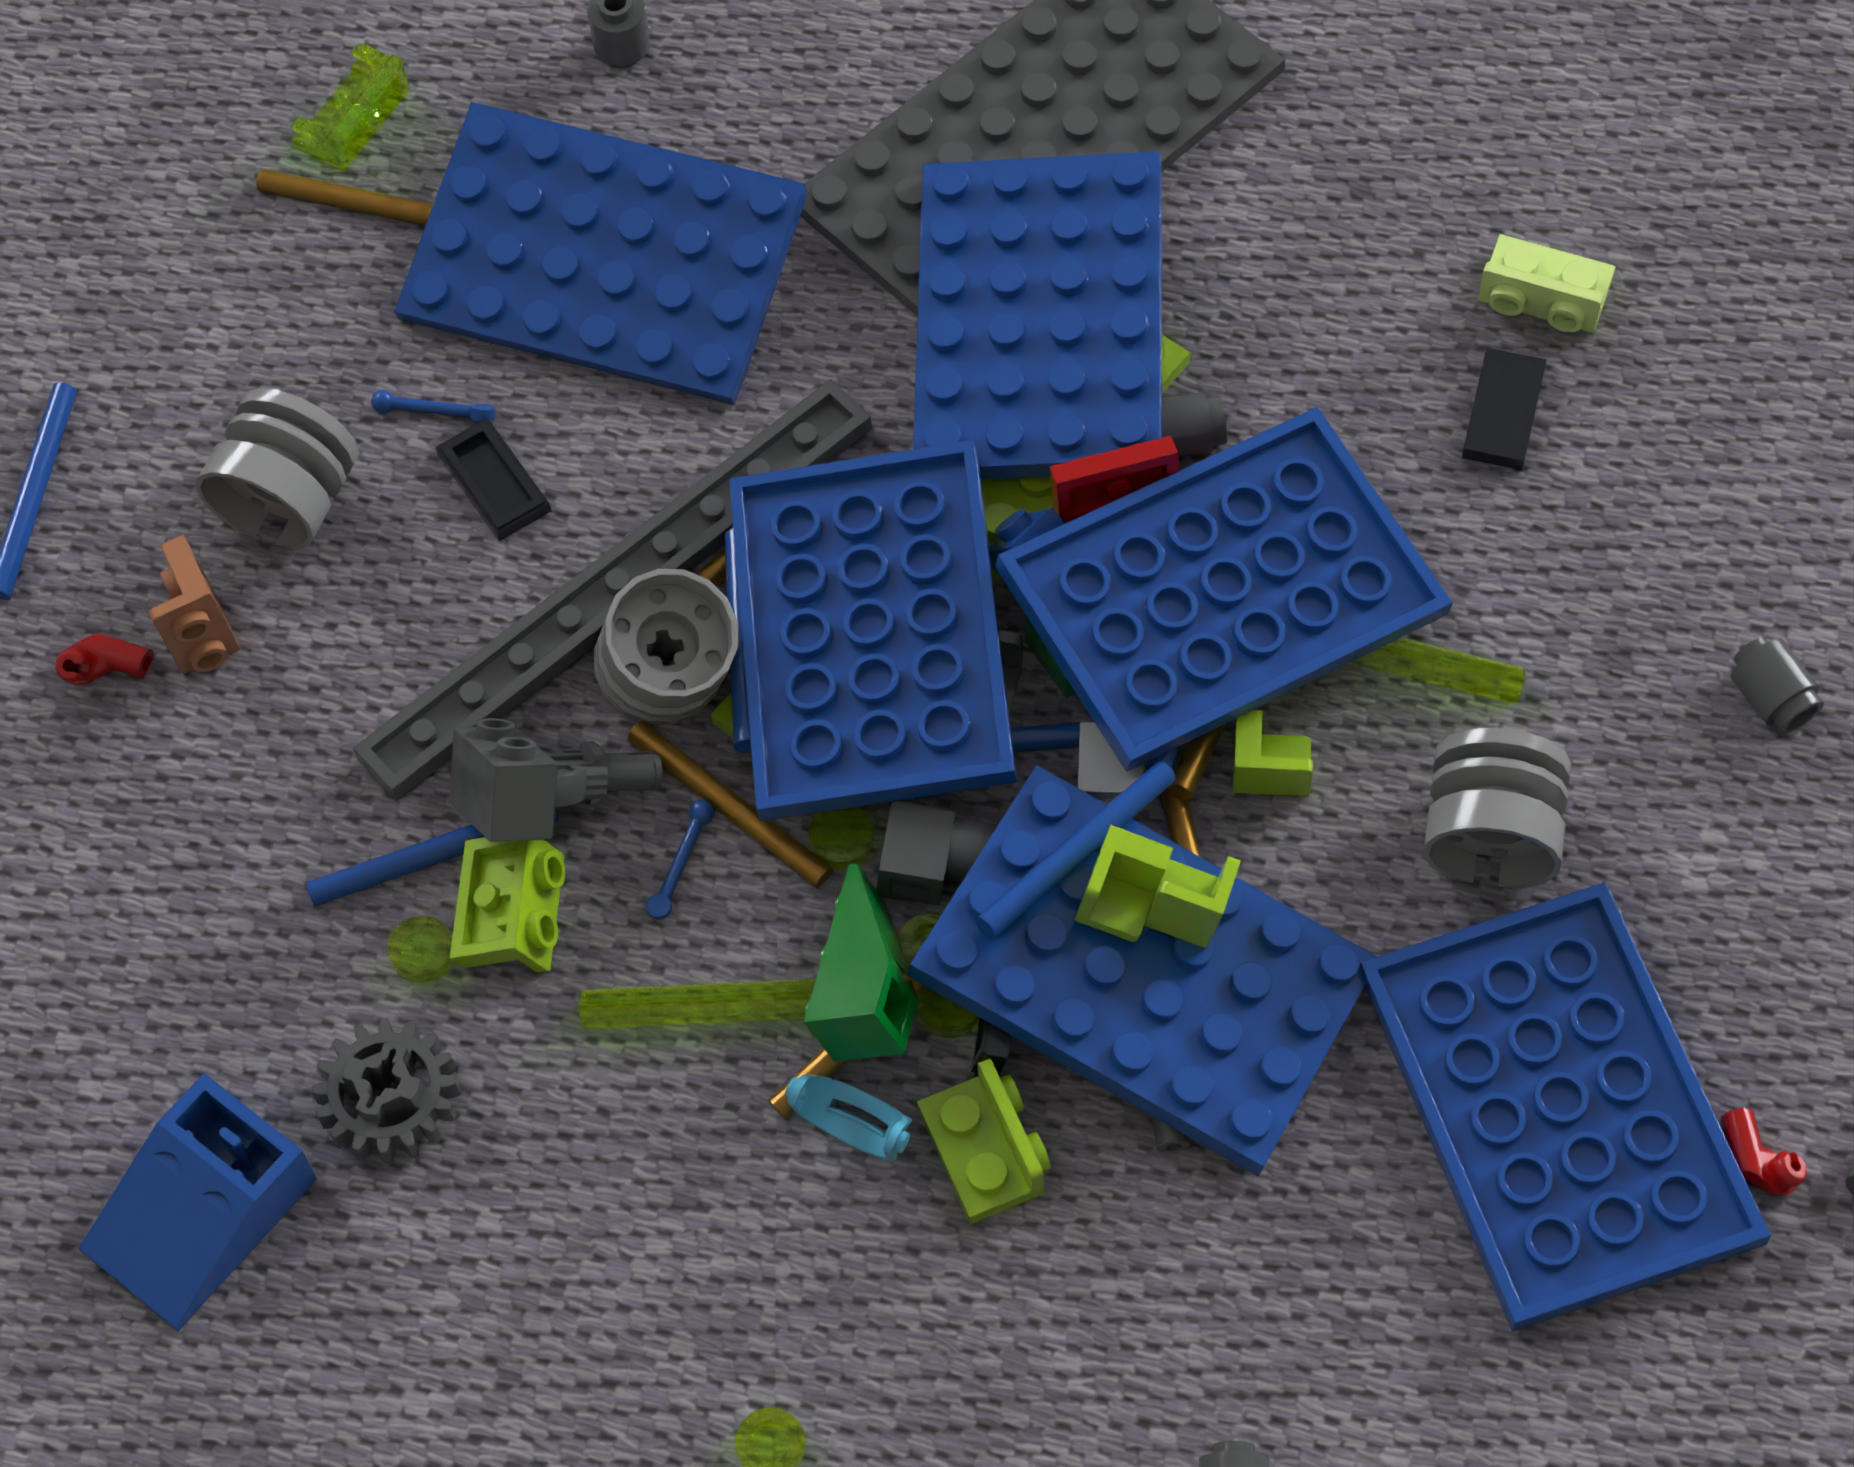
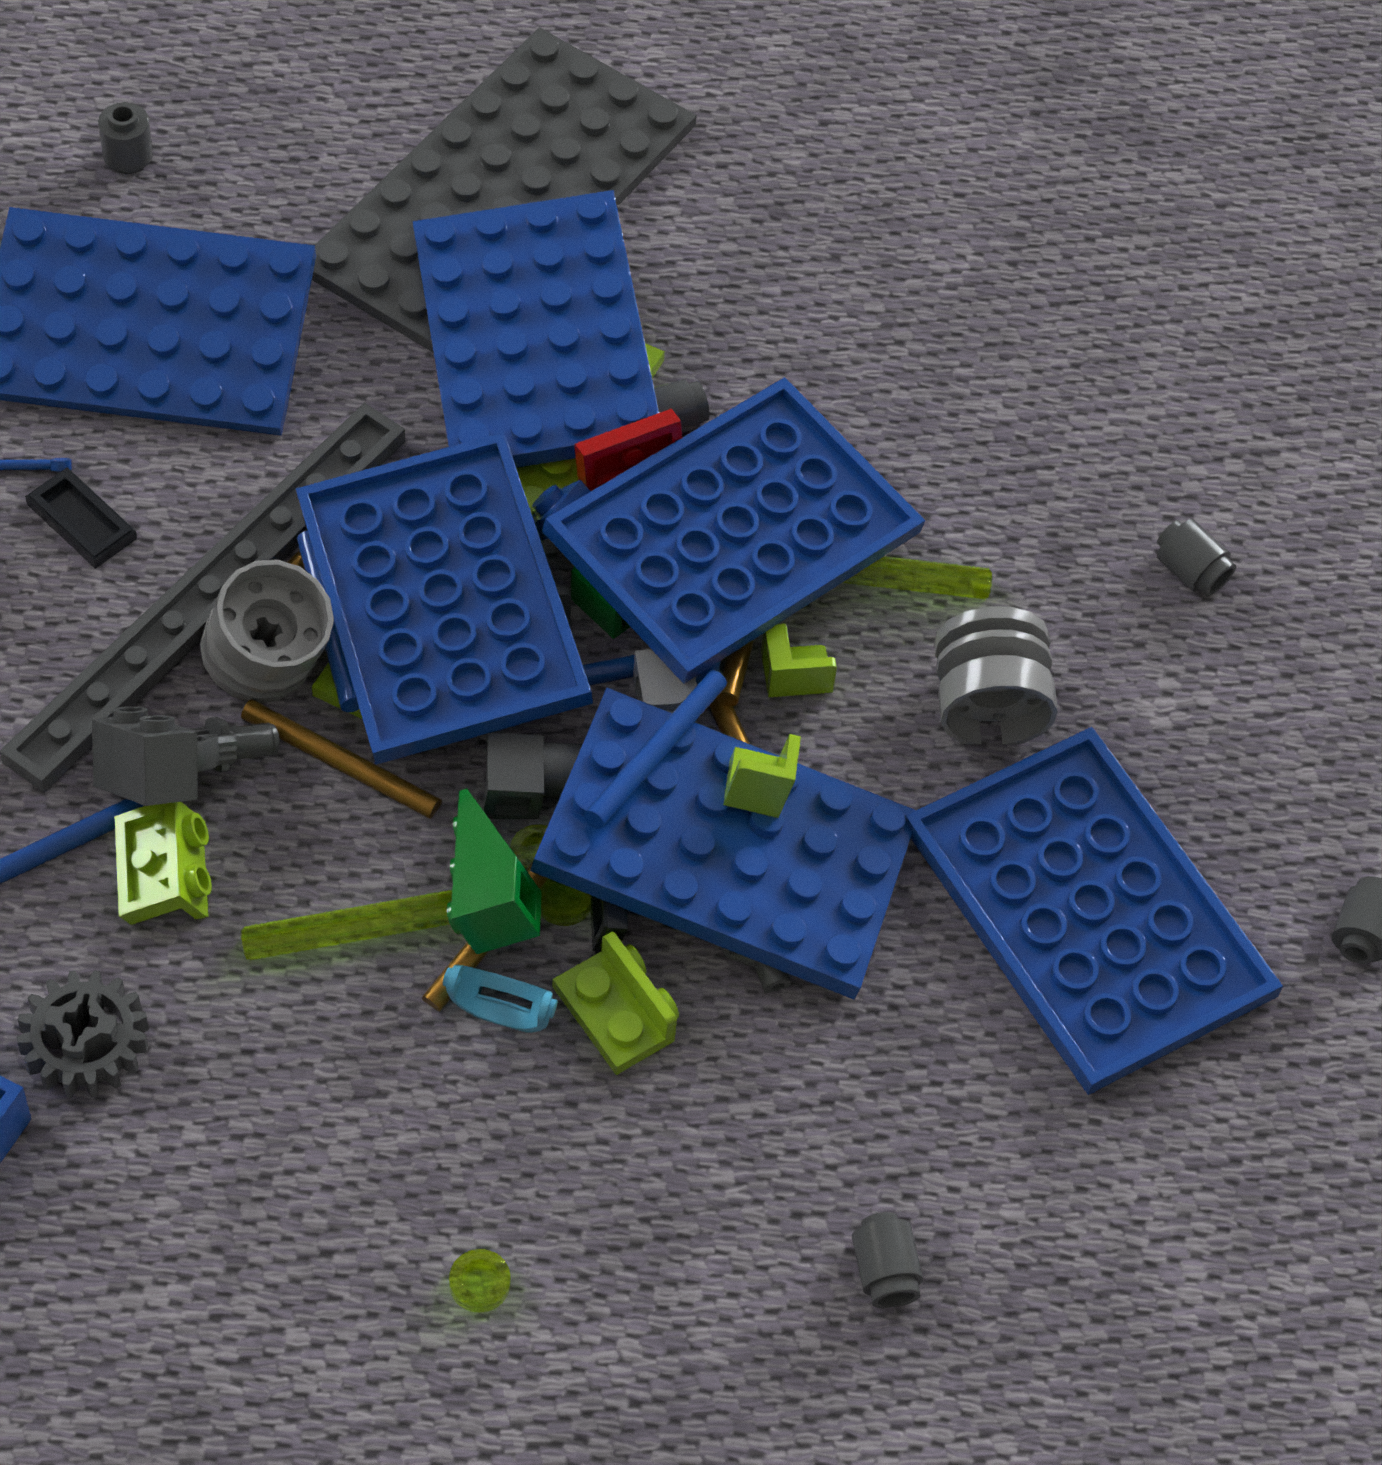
camera: 20 degrees left, 5 degrees down
clear neon green tile [387,916,453,984] -> none
blue hinge [646,800,714,920] -> none
clear neon green tile [809,807,874,870] -> none
lime panel [1074,824,1173,942] -> none
black tile [1462,348,1547,470] -> none
yellowish green bracket [1478,234,1616,333] -> none
red arm [1720,1108,1807,1196] -> none

